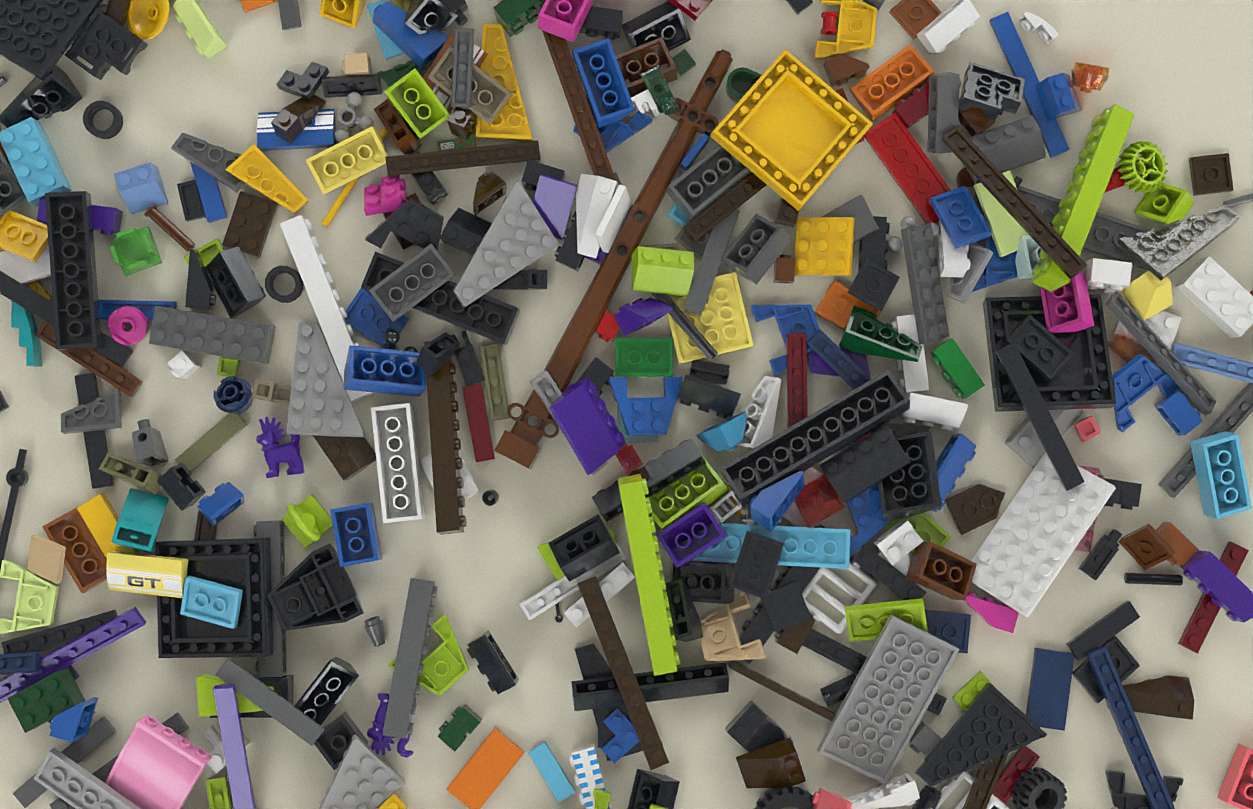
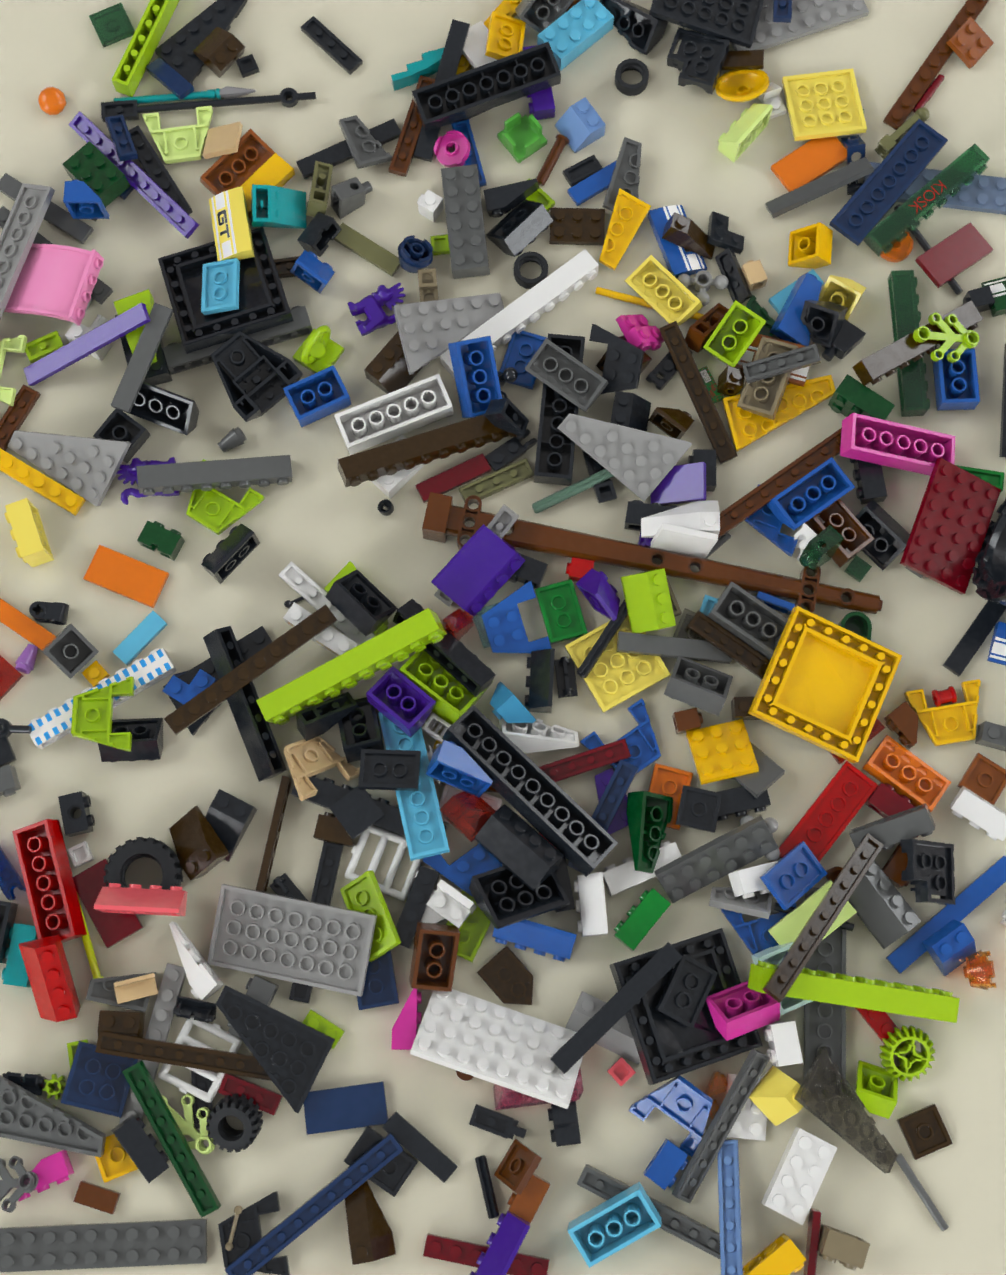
camera: 75 degrees right, 10 degrees down
none -> sand green axle [532,469,614,513]

